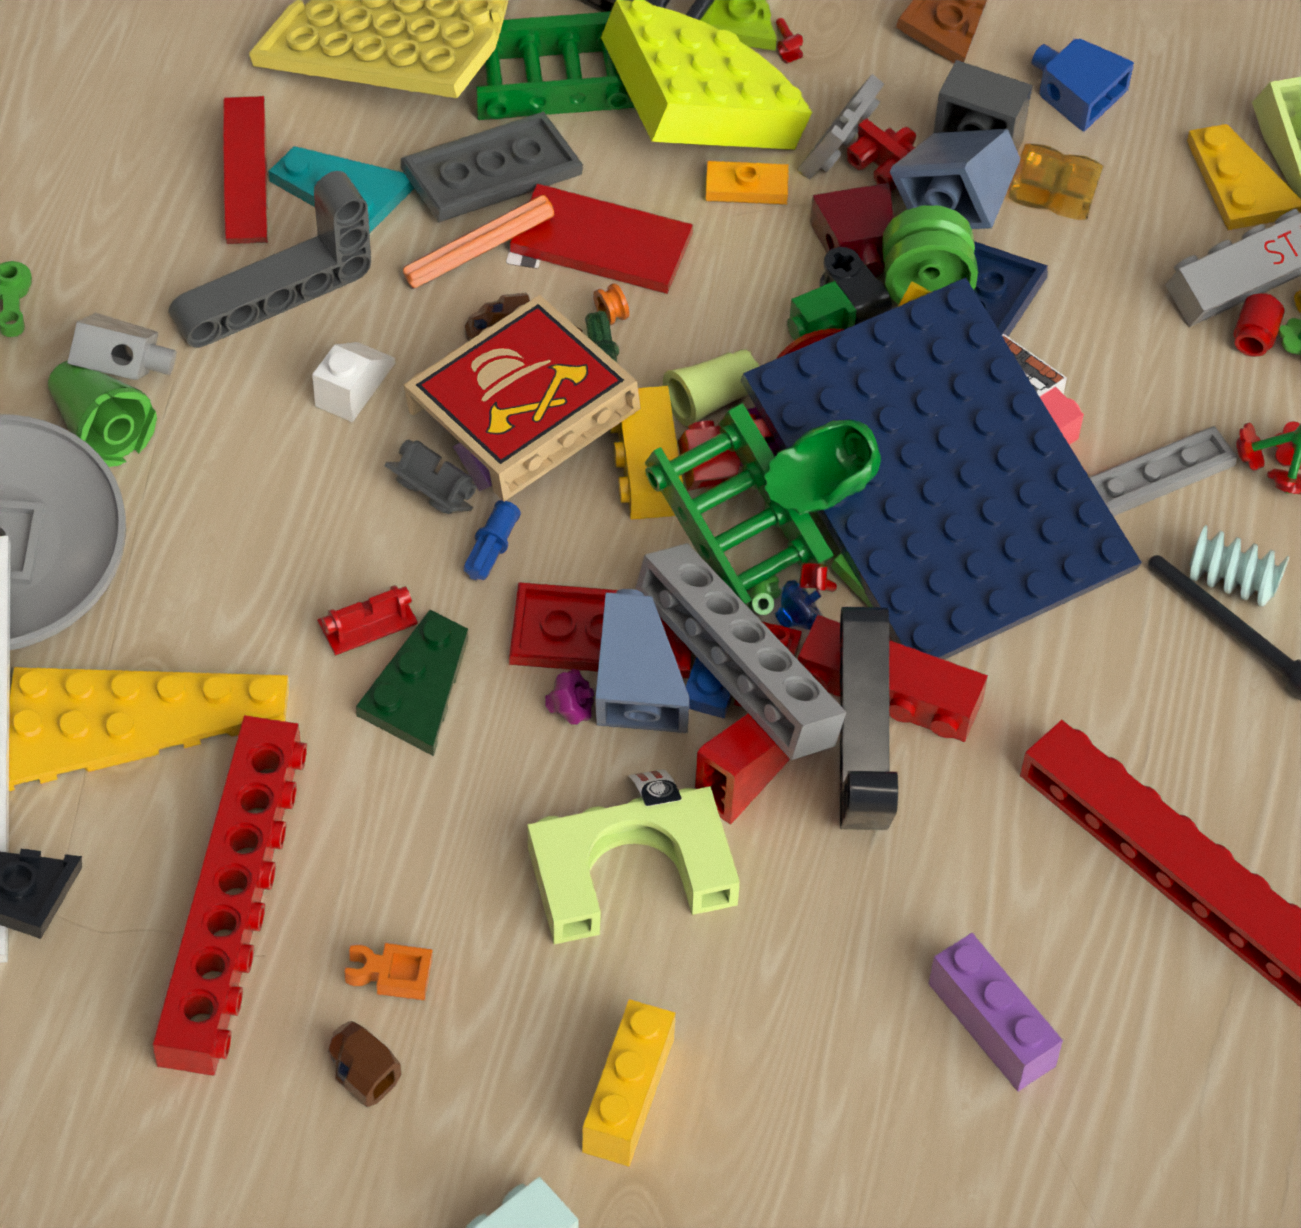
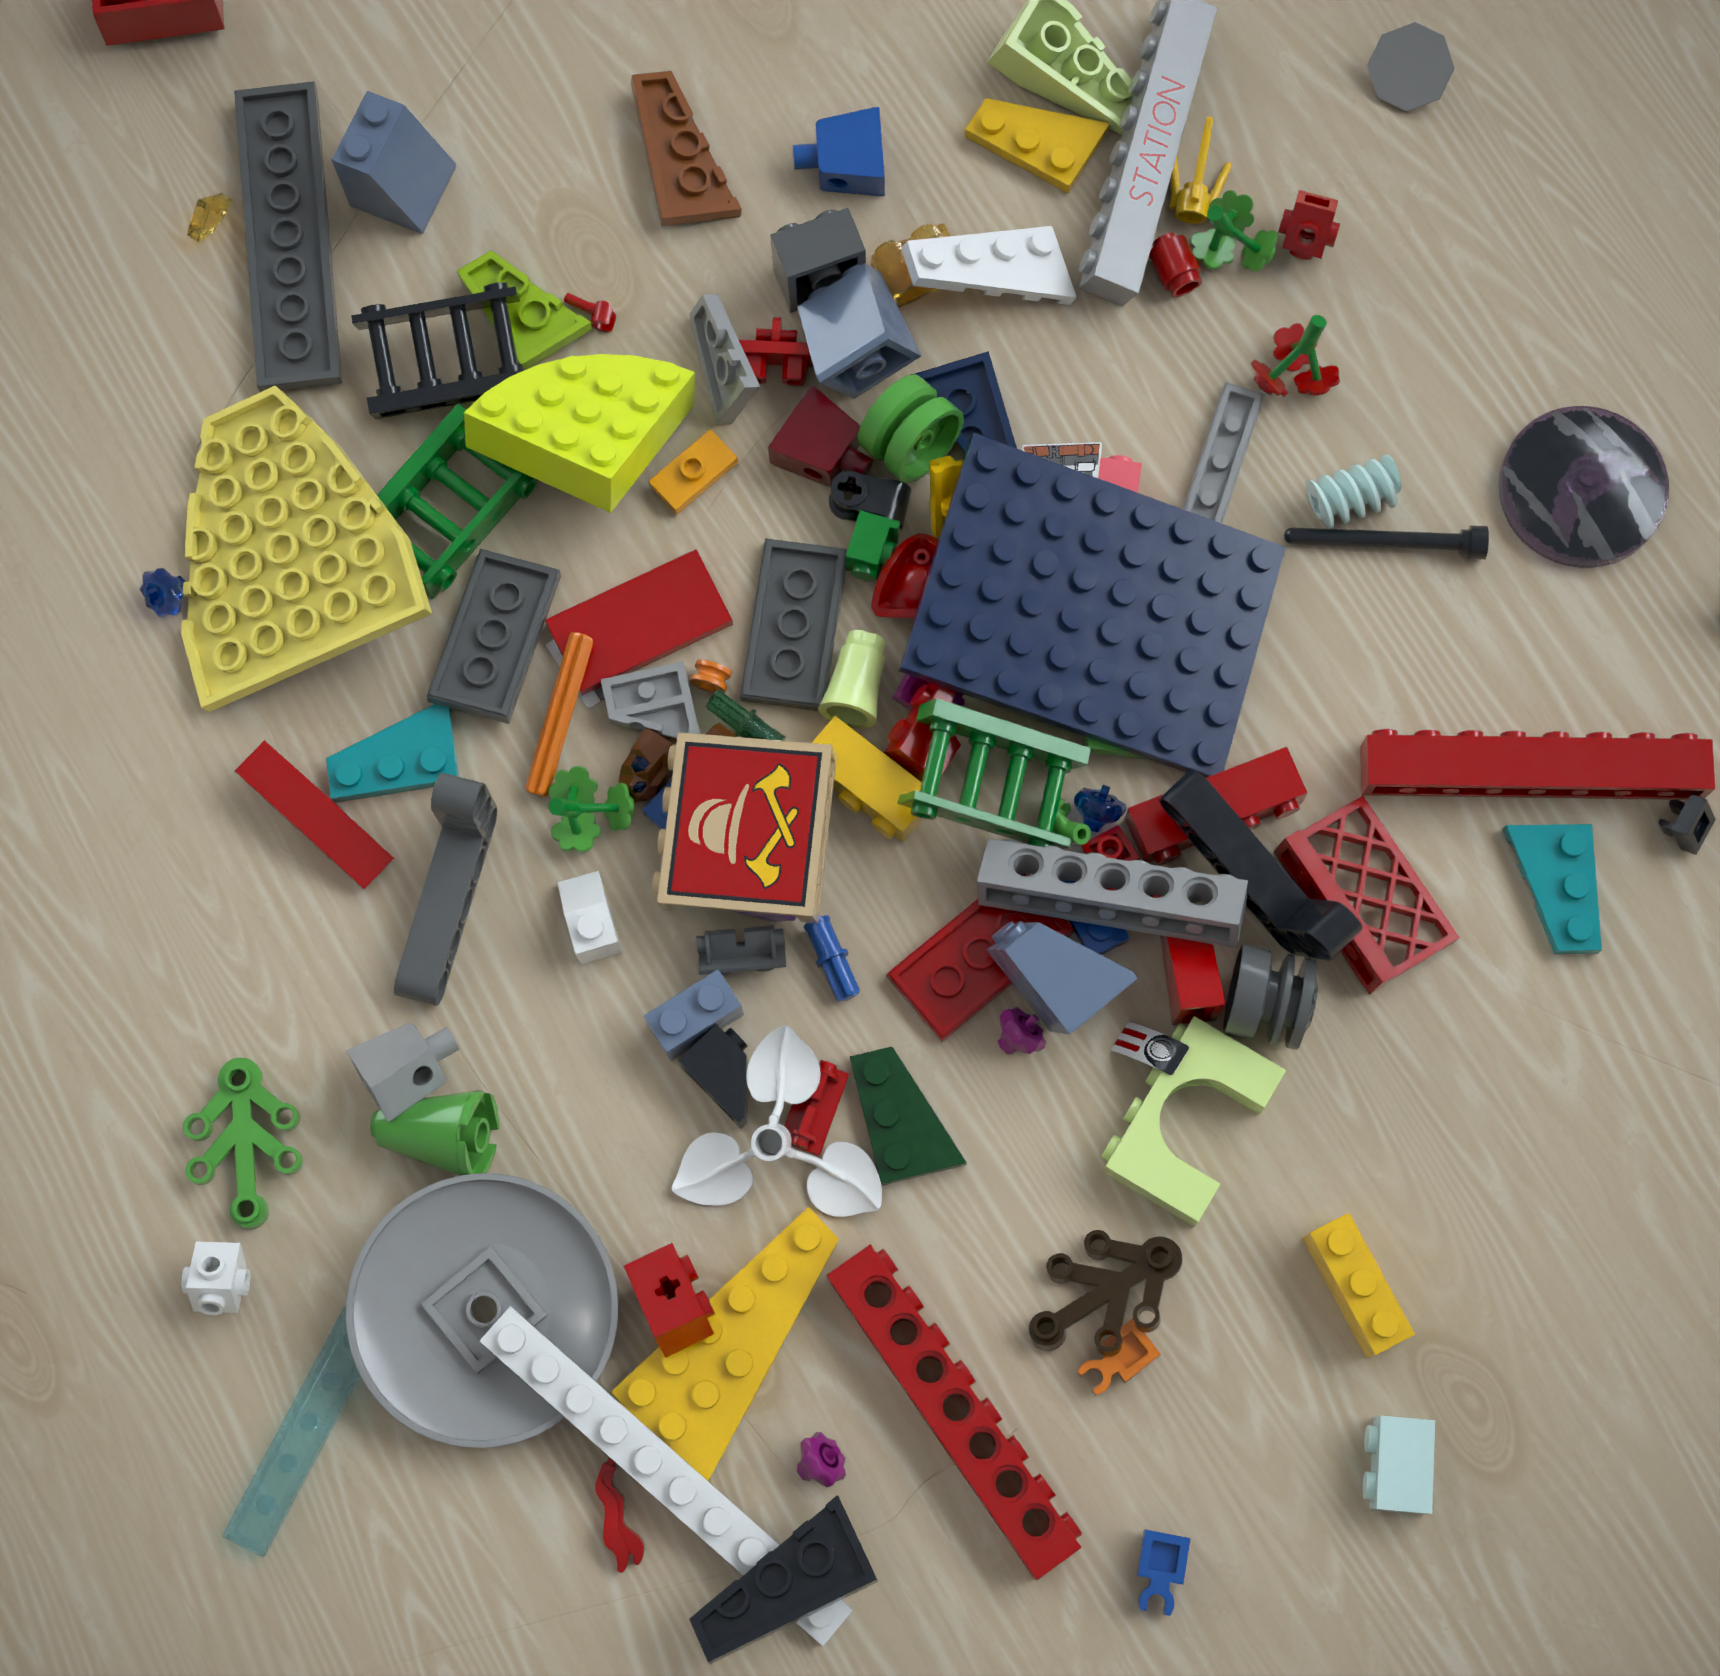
camera: 40 degrees left, 20 degrees up
reddish brown rock [328,1021,402,1107] -> none
green hair [763,419,881,515] -> none
red hand [799,563,837,592] -> none
medium lavender brick [928,933,1063,1091] -> none
none -> bright green plant [548,766,634,853]
none -> light grey wing [601,661,700,739]
none -> red brick [624,1243,715,1358]
none -> sand blue brick [644,969,744,1061]
none -> white plant [672,1025,882,1217]
none -> black slope [678,1024,749,1129]
none -> dark grey tile [740,538,847,711]
none -> magenta piece [797,1432,846,1487]
none -> white wing [901,226,1077,305]
none -> dark brown plant [1029,1230,1183,1356]
none -> blue plate [1136,1529,1191,1616]
none -> dark grey wheel [1223,944,1318,1050]
none -> red fence [1273,796,1460,995]
none -> teal wing [1503,824,1602,954]
none -> black tile [1658,794,1716,855]

